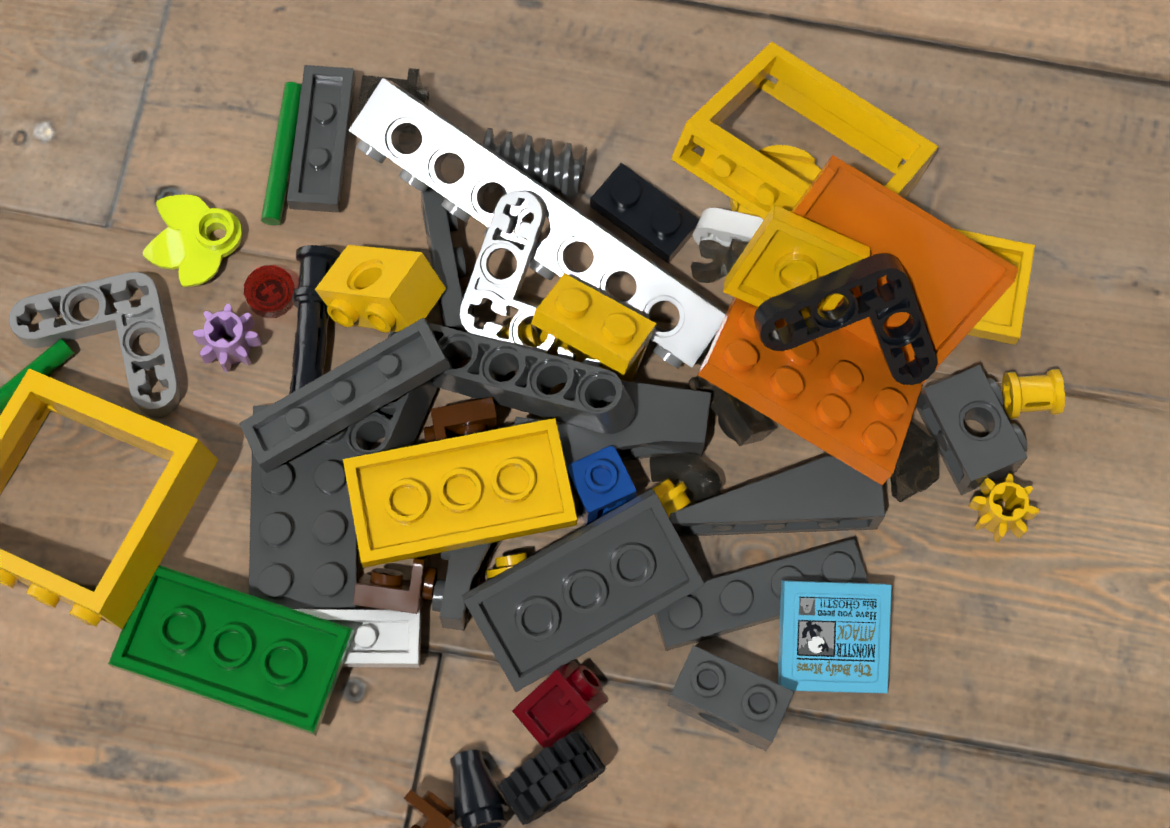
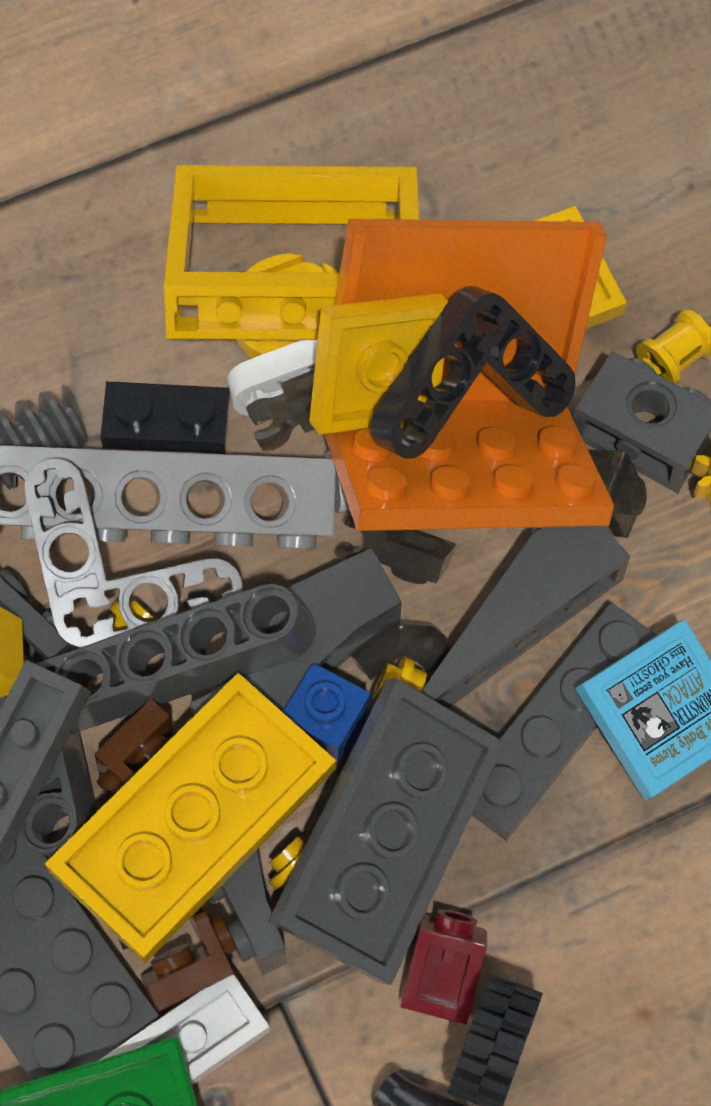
camera: 35 degrees left, 5 degrees down
yellow bracket [531,273,657,382] -> none
dark grey brick [667,645,794,751] -> none

